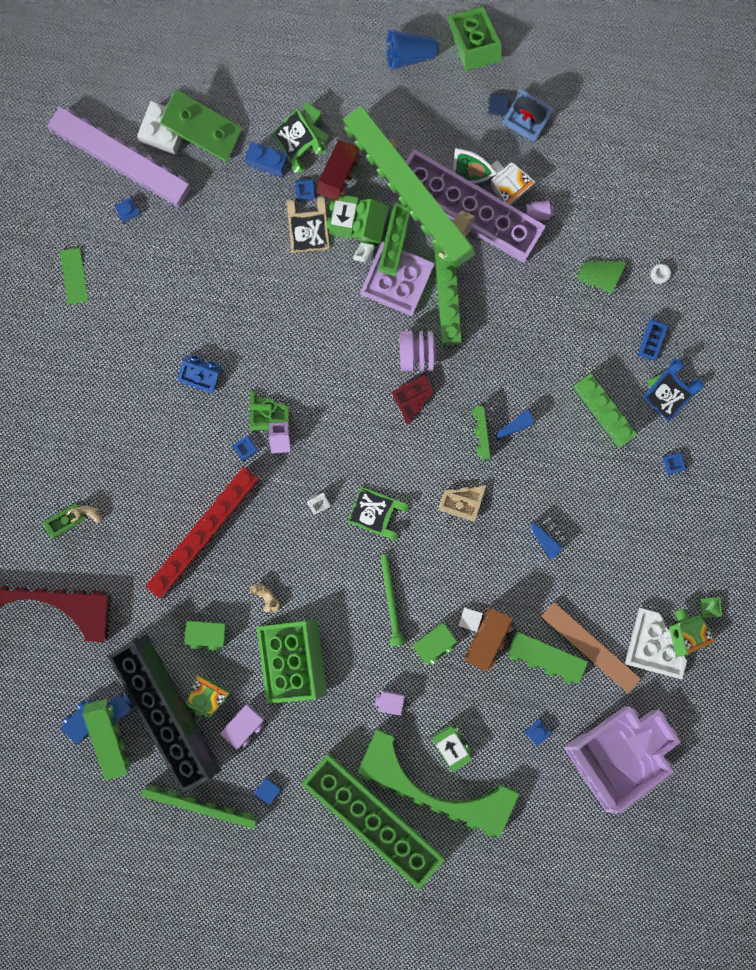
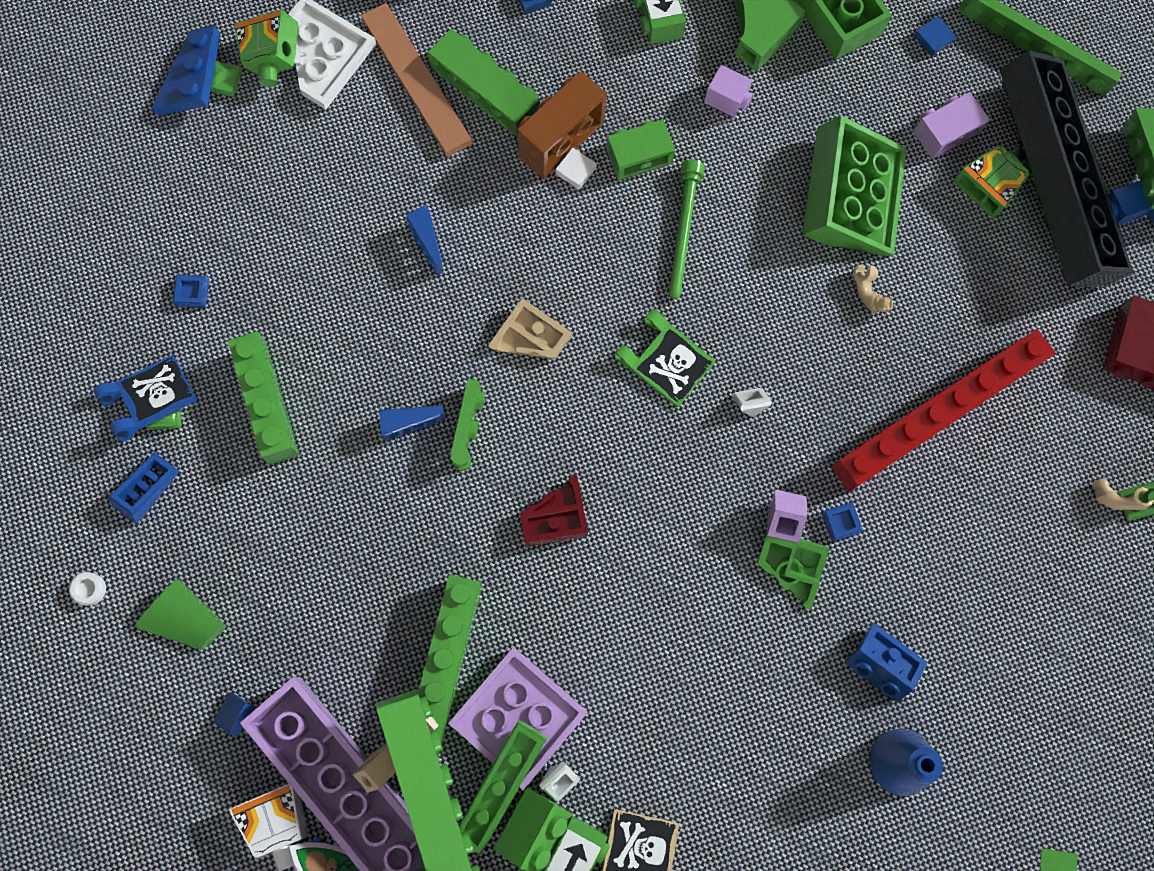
camera: 170 degrees left, 10 degrees down
bright green brick [184,620,227,650] -> none
lavender wheel [400,330,436,372] -> none
lavender brick [526,201,554,221] -> none
none -> blue wing [151,26,221,116]
none -> blue tile [213,692,254,737]
none -> blue cone [869,729,943,796]

